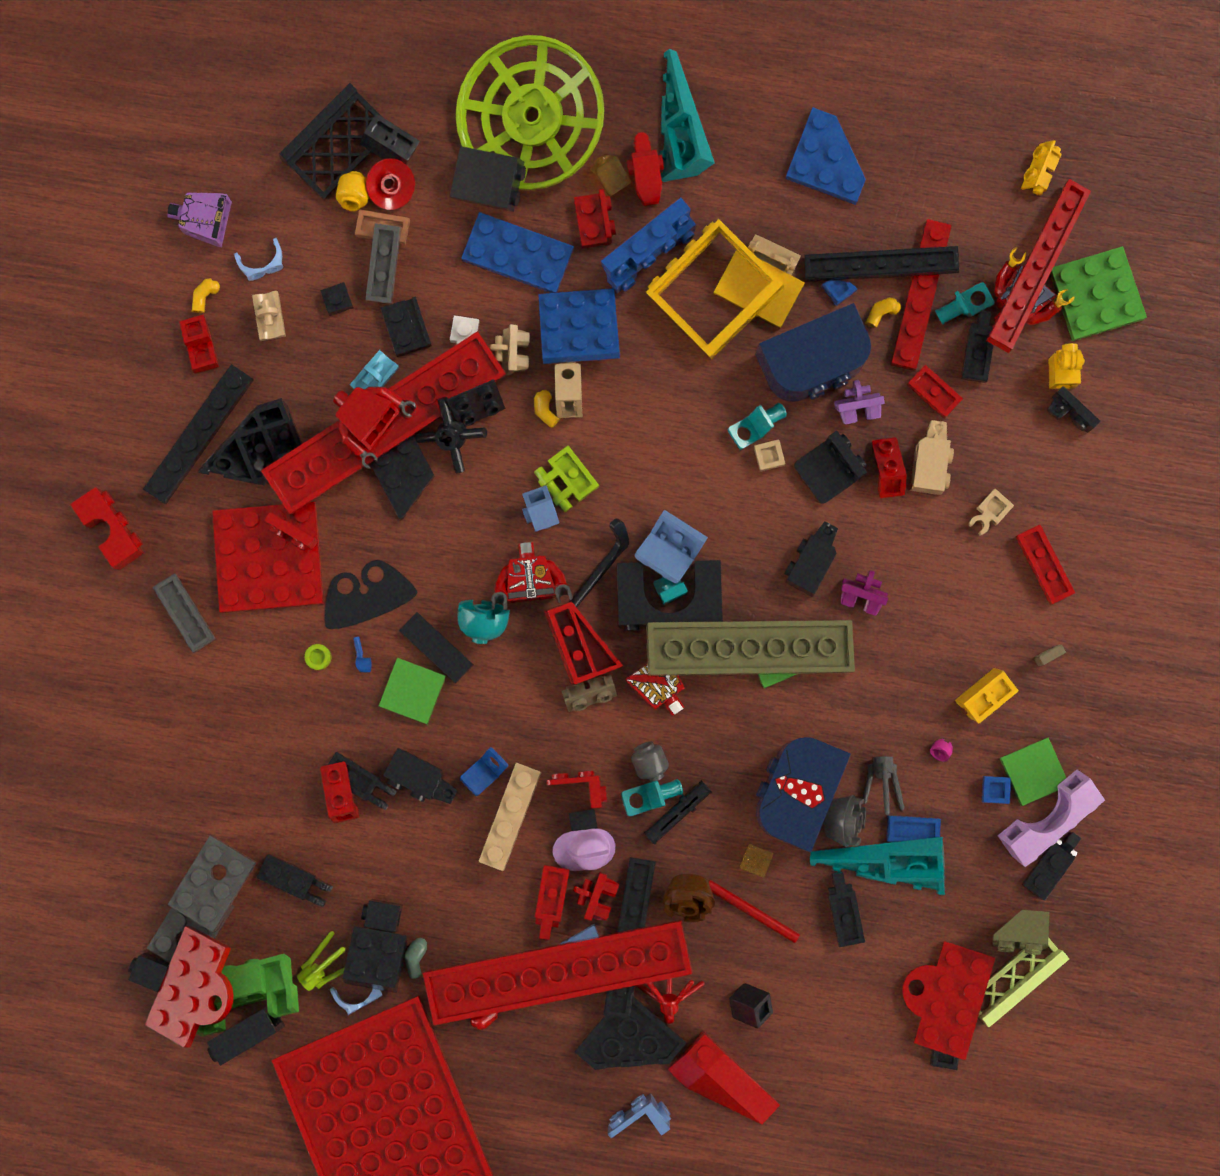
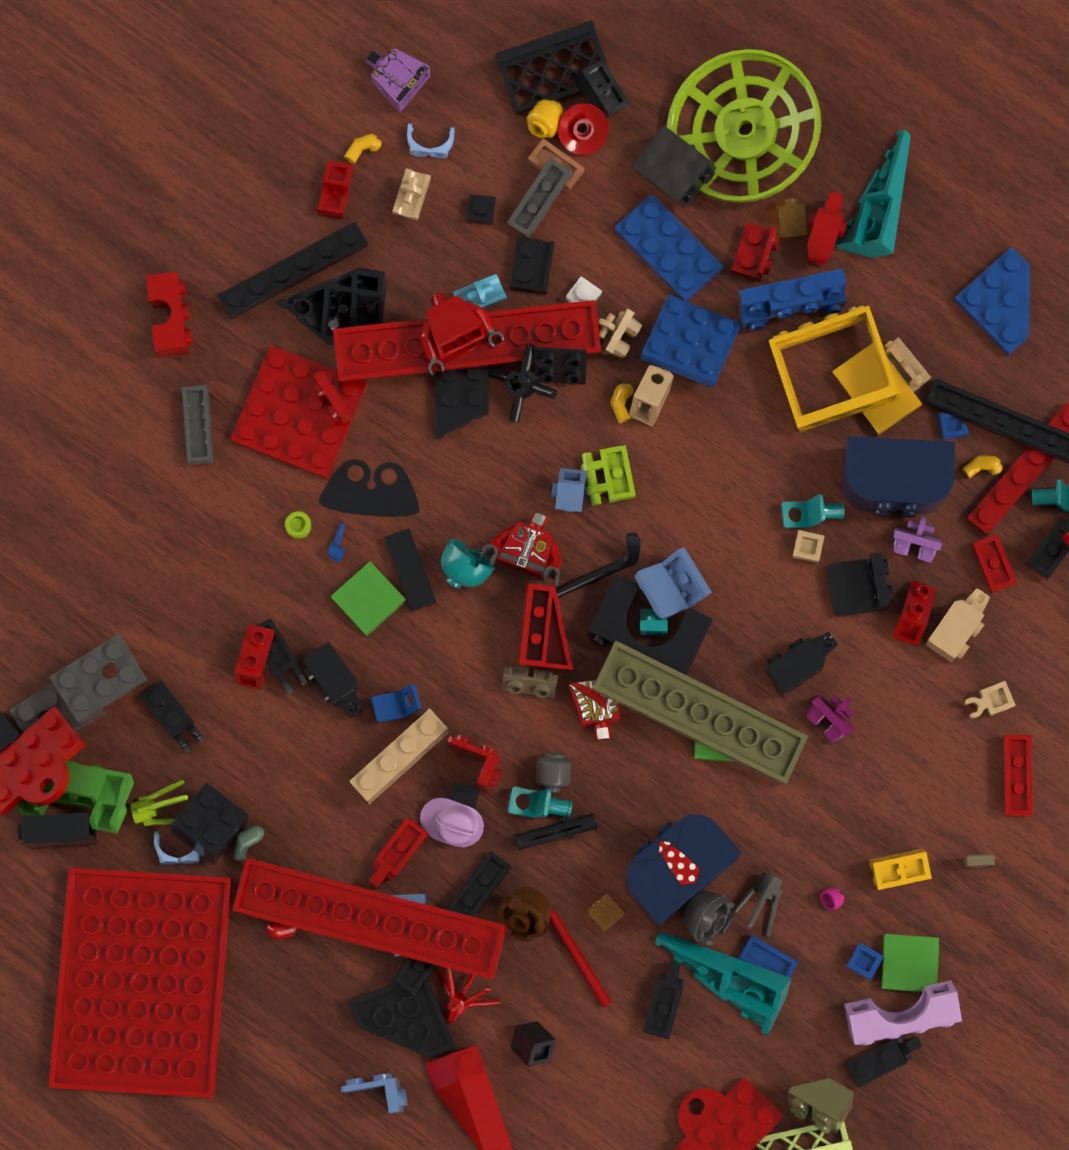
camera: 30 degrees right, 5 degrees down
black brick [361,899,403,932] -> none
red hips [573,872,619,921] -> none

